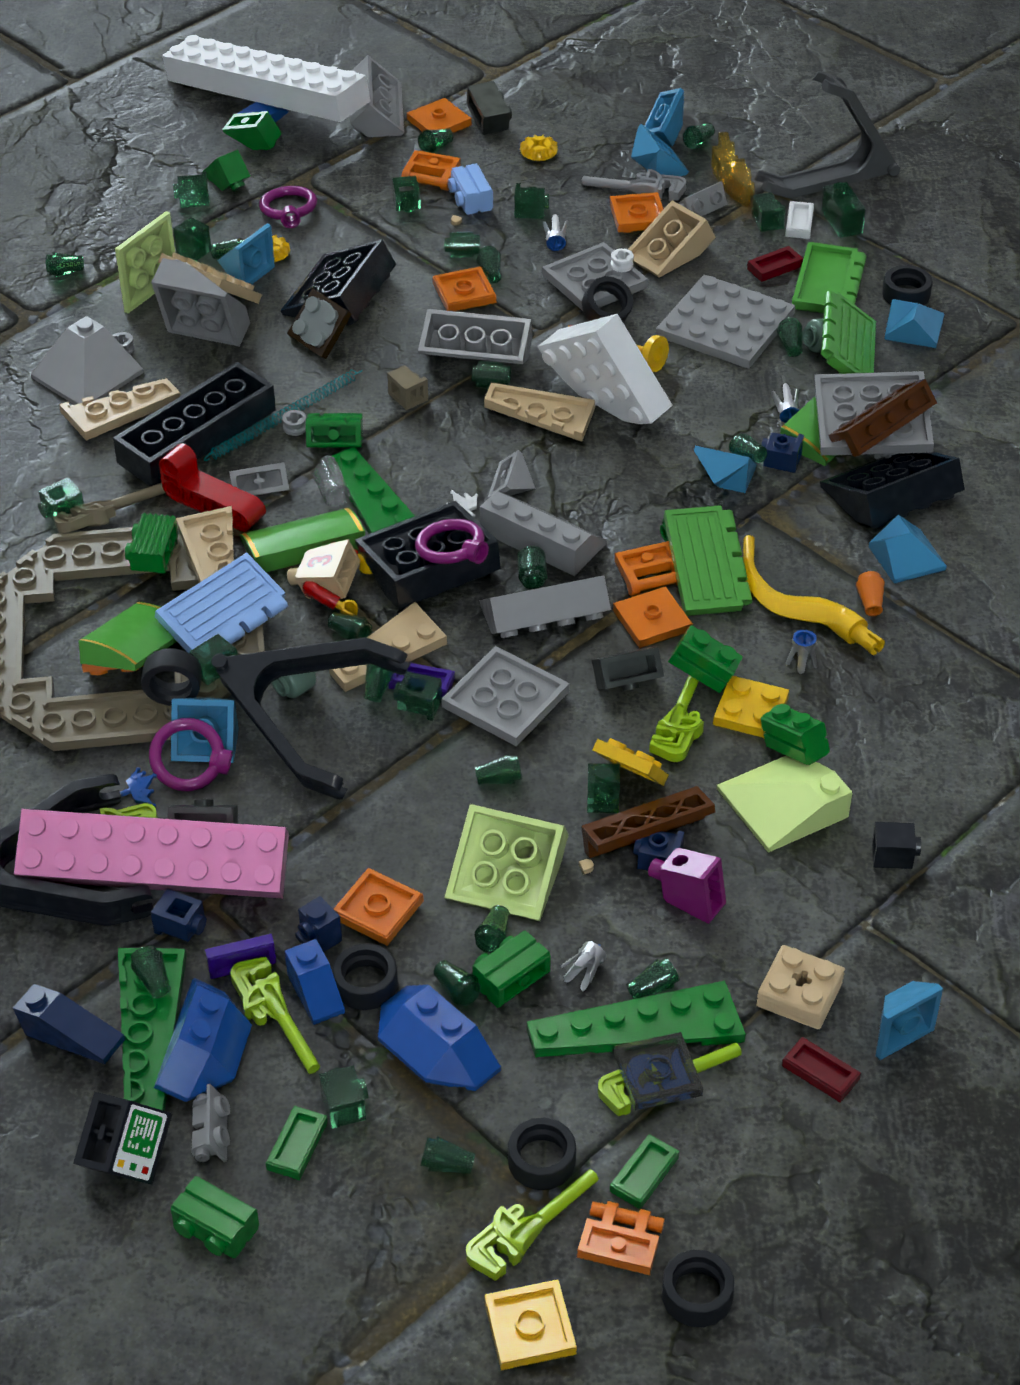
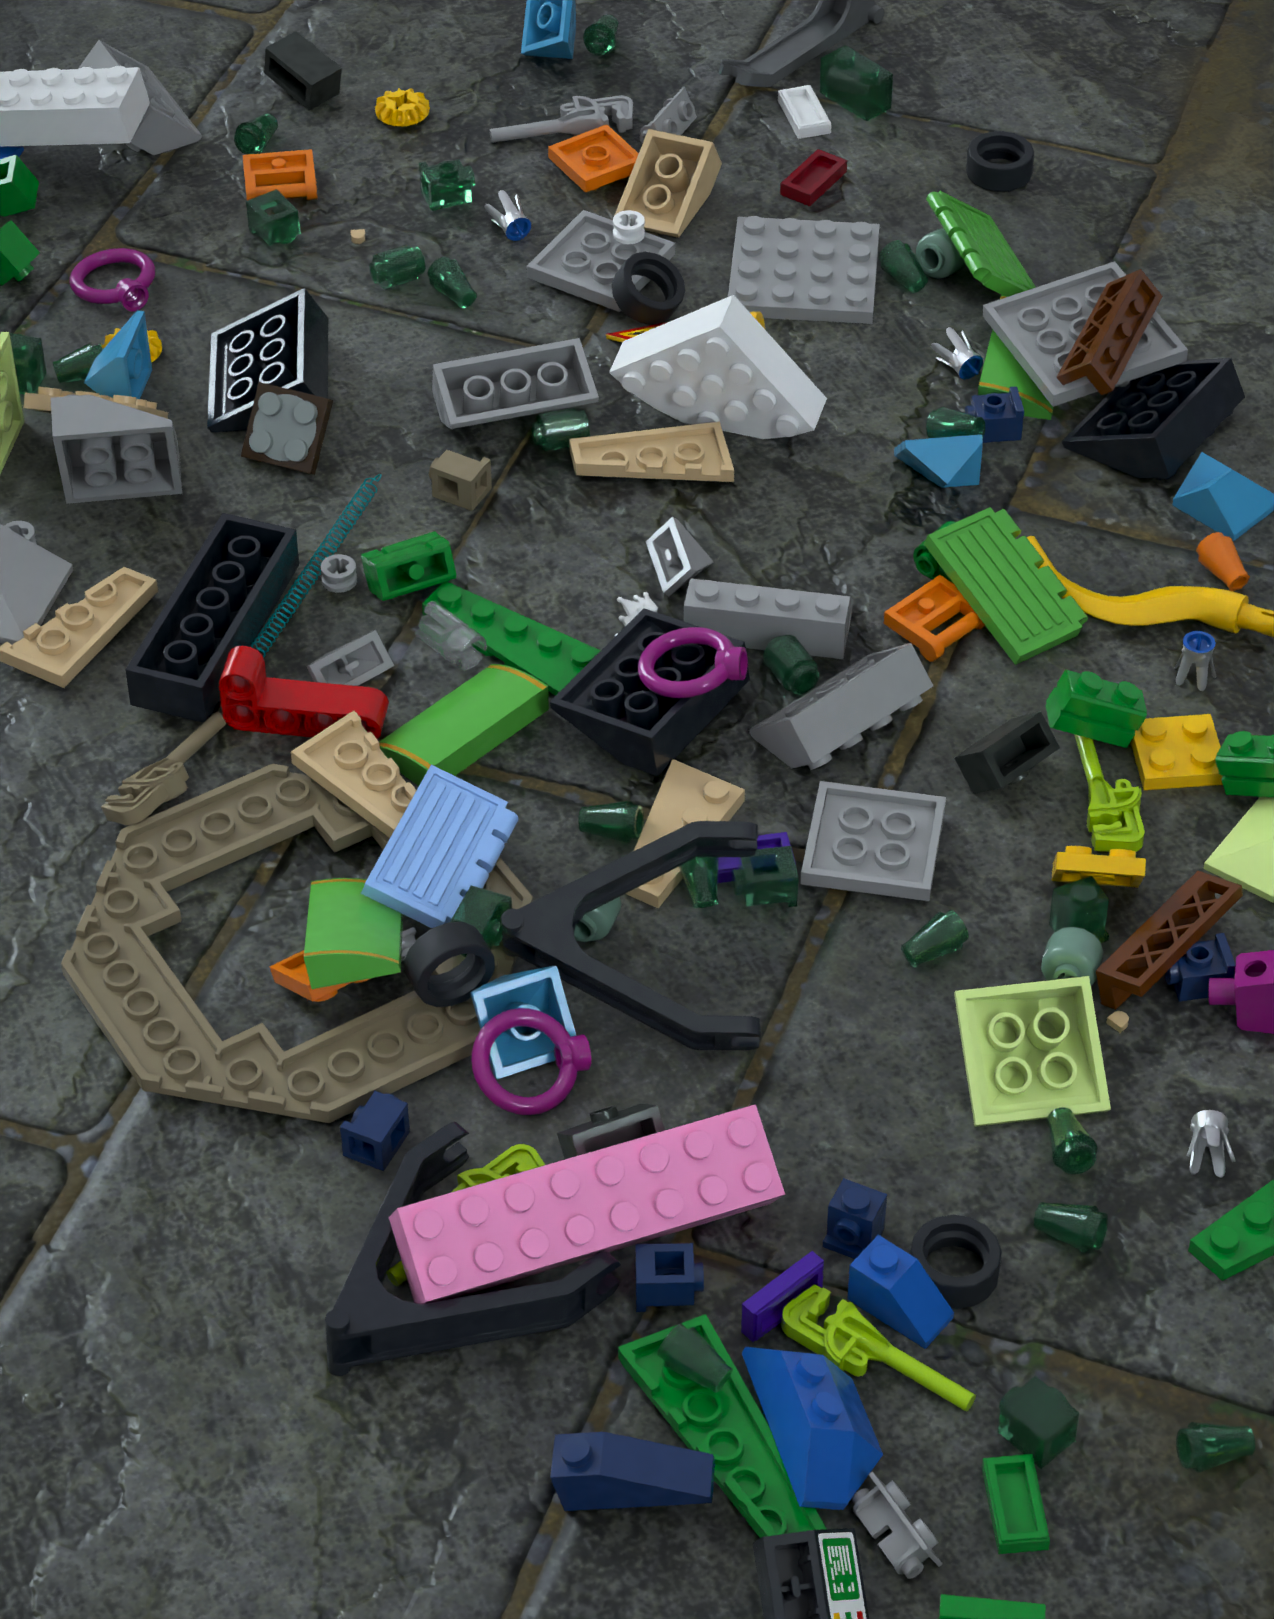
camera: 25 degrees left, 0 degrees up
clear green brick [38,478,84,521] -> none
blue piece [120,767,157,807] -> none
green brick [125,512,178,573] -> none
tan torso [287,539,373,624] -> none
orange plate [334,868,424,946] -> none
blue wedge [378,985,501,1091] -> none
orange plate [407,98,472,141] -> none
orange plate [432,267,496,311] -> none
light blue brick [448,163,493,215] -> none
green brick [472,930,551,1008] -> none
orange plate [613,586,693,648] -> none
dark azure slope [631,124,689,176] -> none
clear yellow slope [711,132,755,207] -> none
clear green brick [751,192,786,232] -> none
bright green hinge [792,242,867,313] -> none
dark azure slope [884,299,945,348] -> none
none -> dark blue brick [340,1091,410,1171]
none -> sand green head [1041,927,1103,986]

